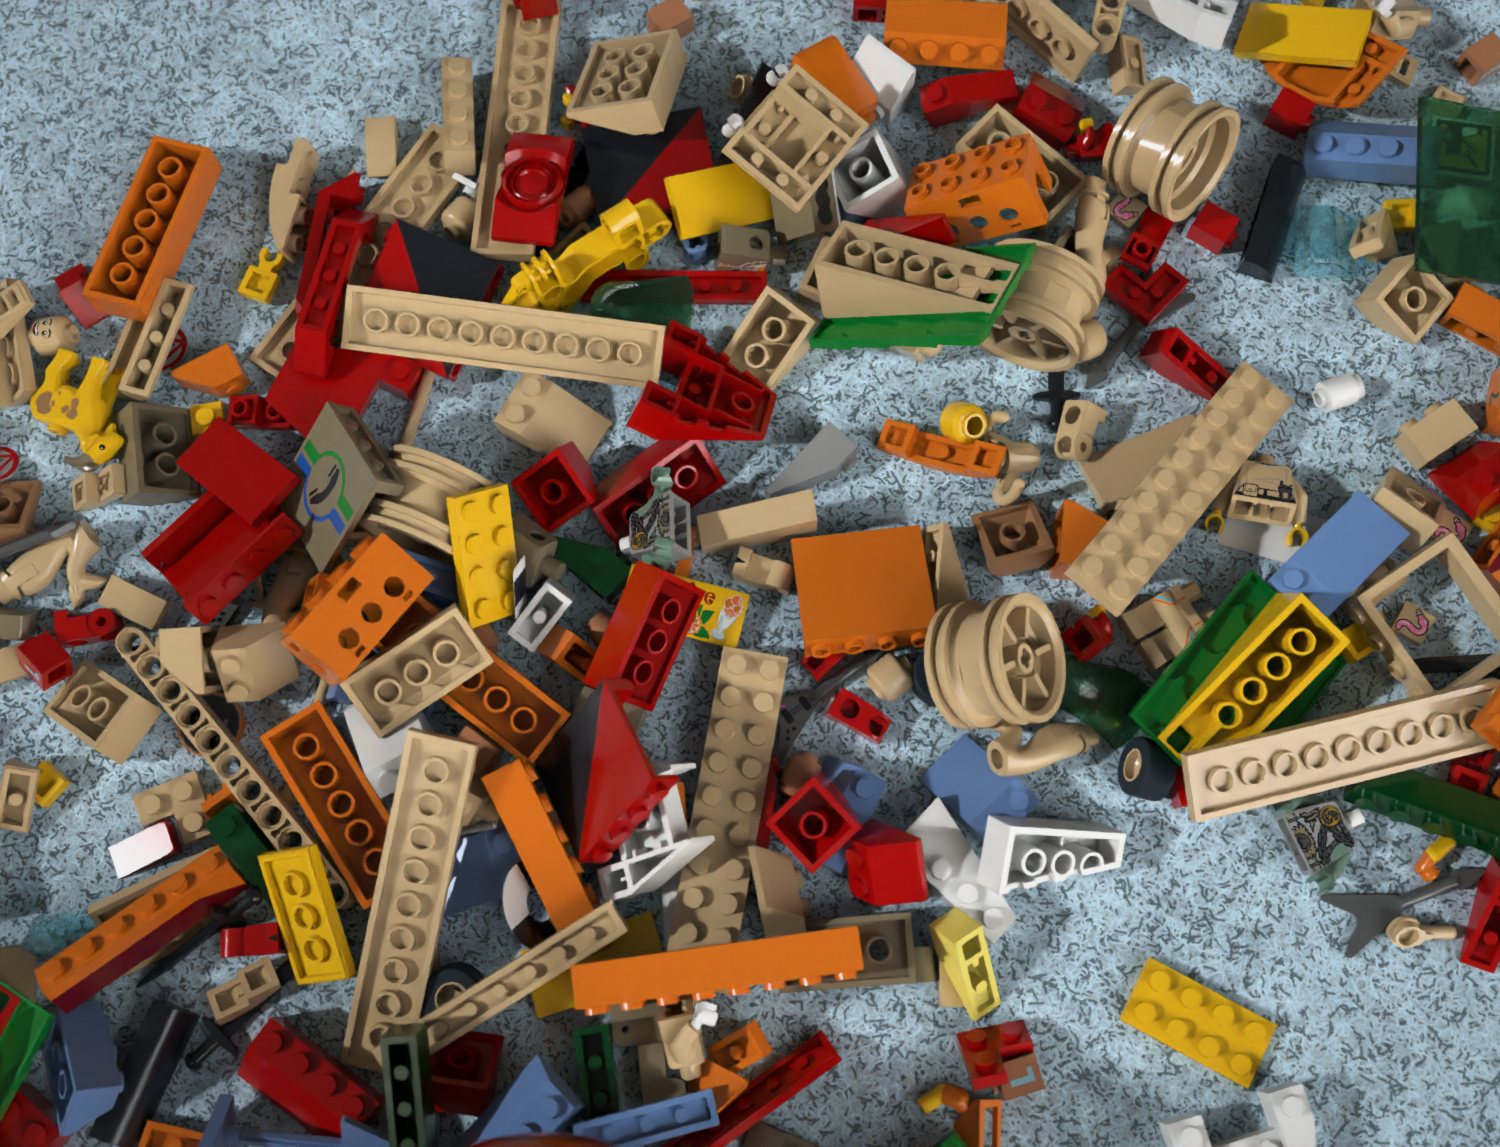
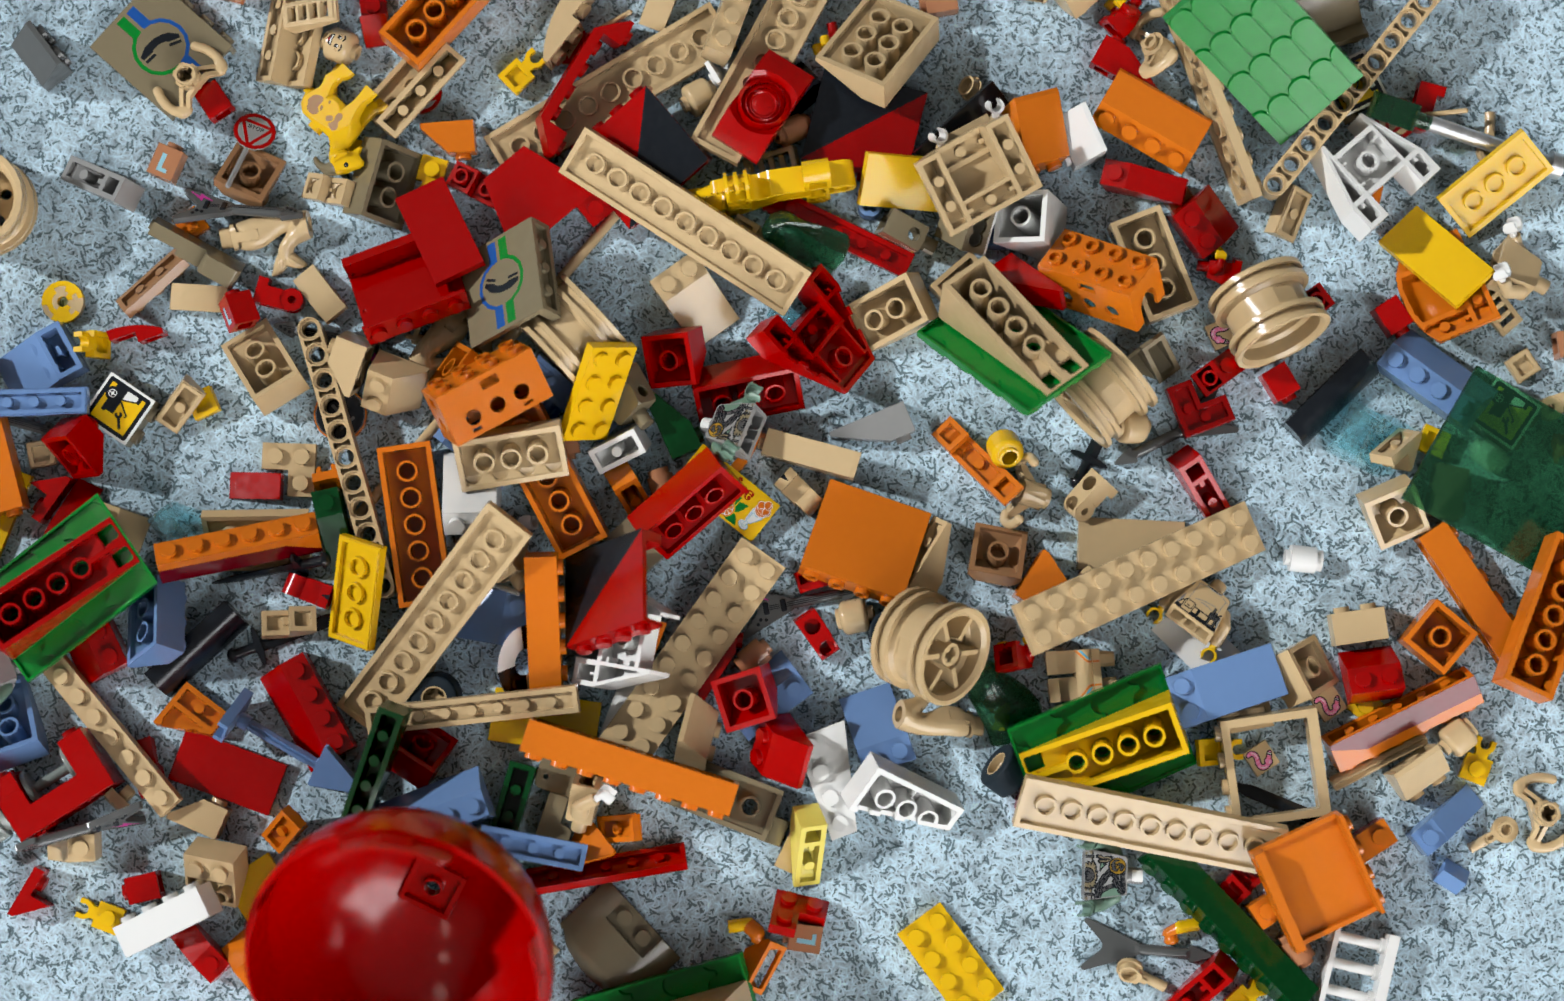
camera: 20 degrees right, 10 degrees up
red slope [293,209,380,379] -> none
nougat brick [457,725,505,777] -> none
sticker [513,555,527,619] -> none
tan piece [1075,176,1122,284] -> none

